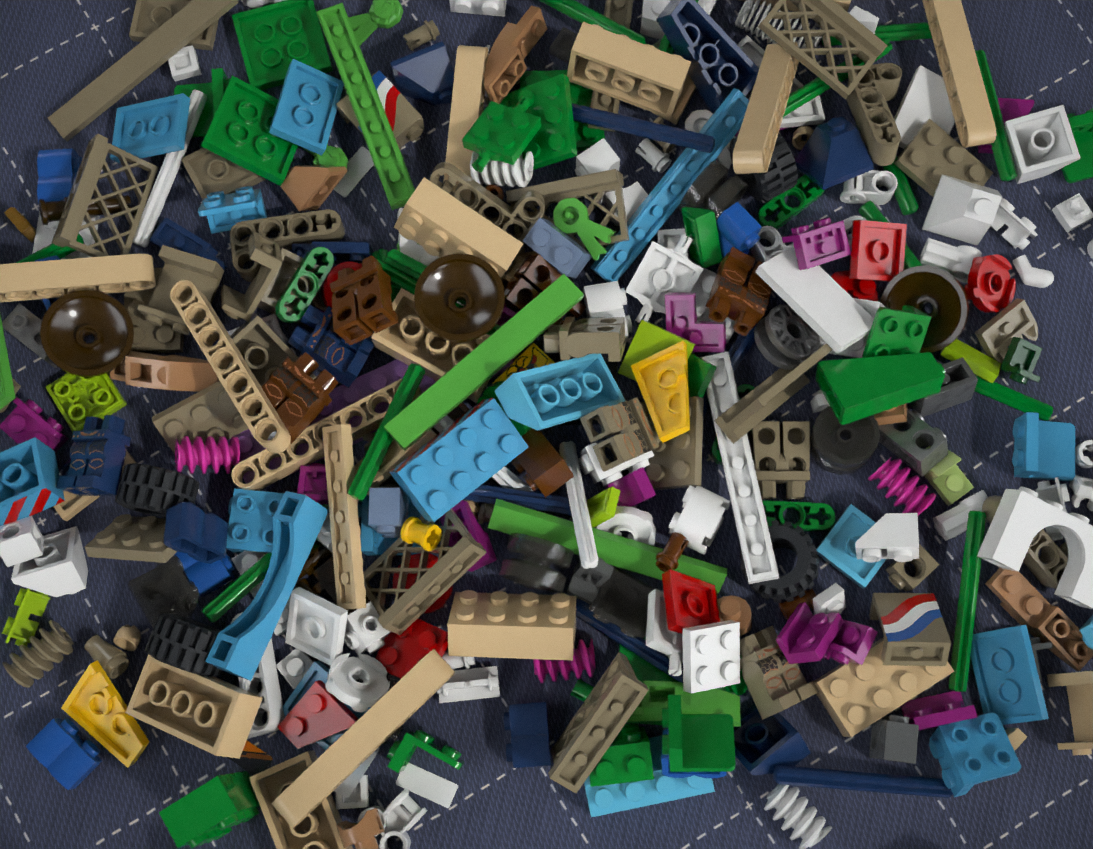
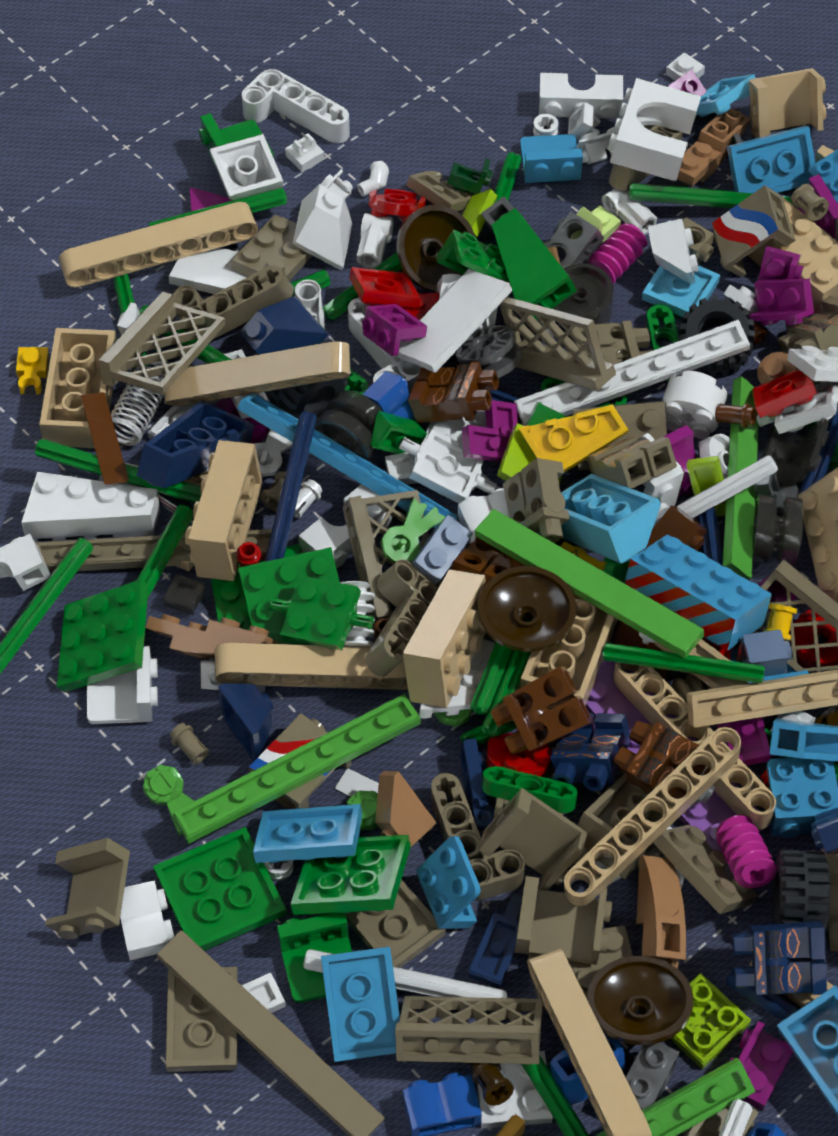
camera: 100 degrees left, 20 degrees down
none -> red pin [236,542,261,568]
none -> dark tan bush [791,184,829,221]

